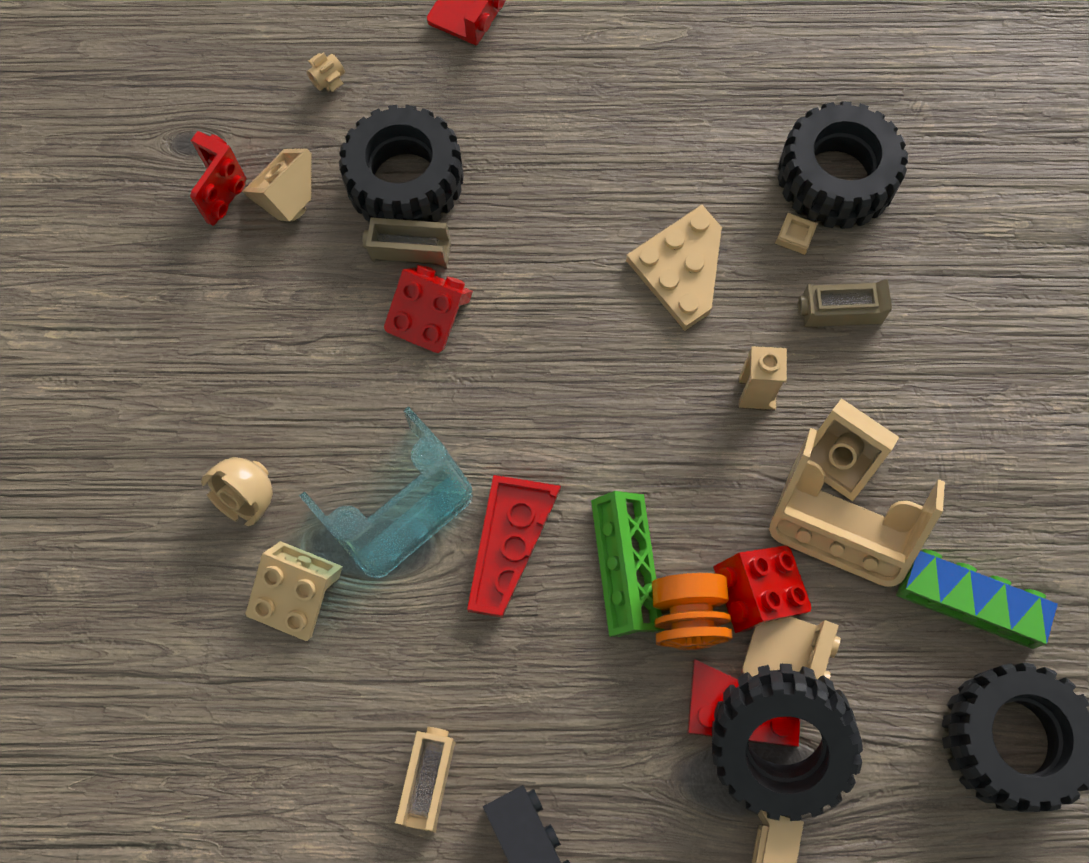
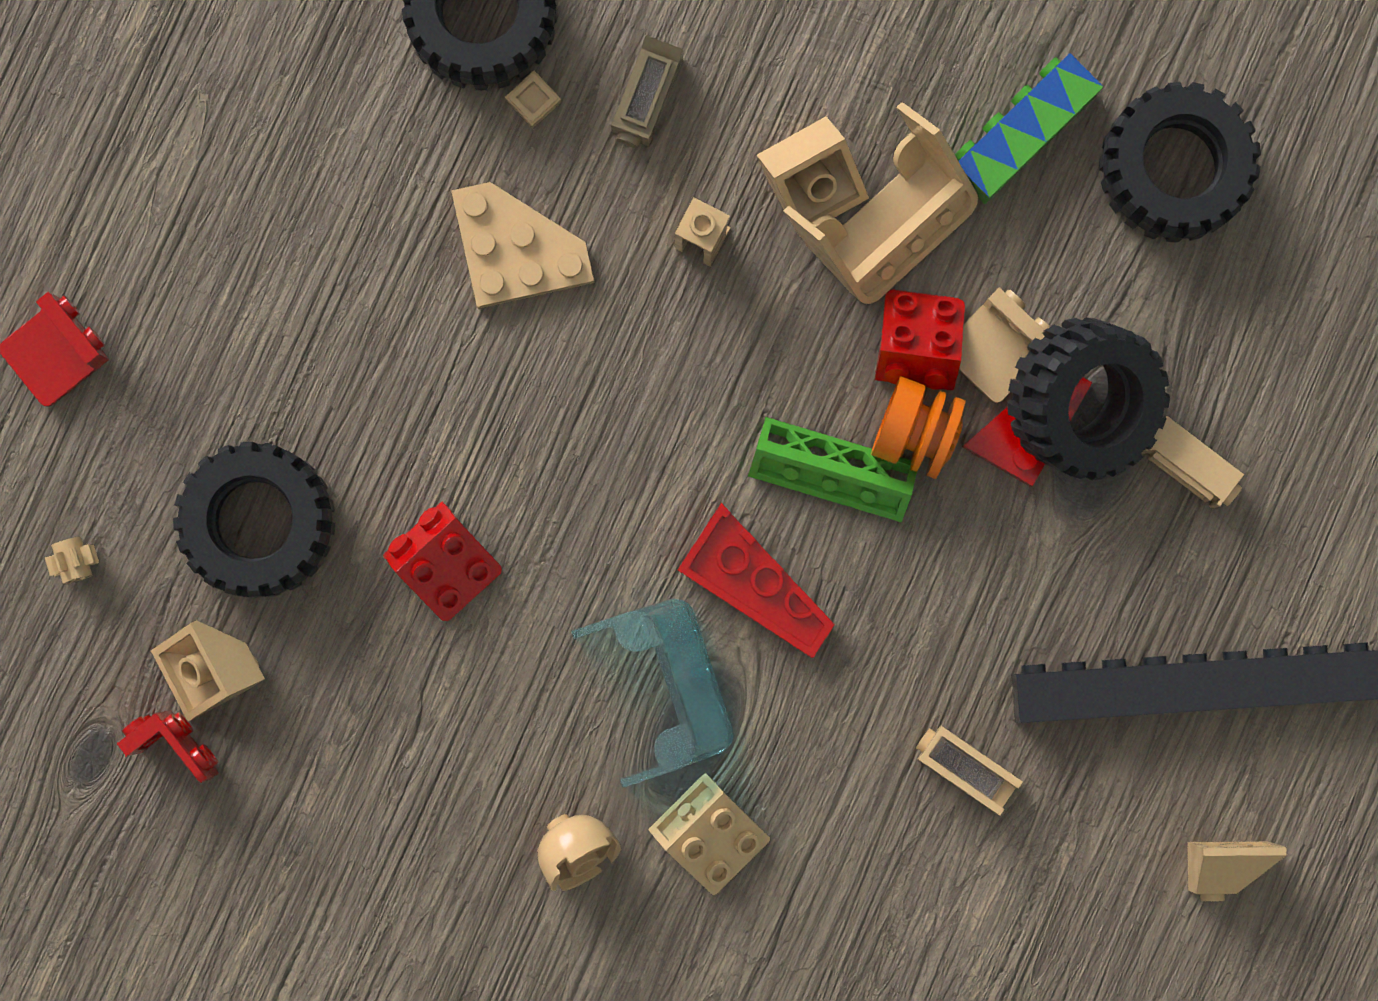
camera: 70 degrees left, 15 degrees up
dark tan window [363,218,451,268] -> none

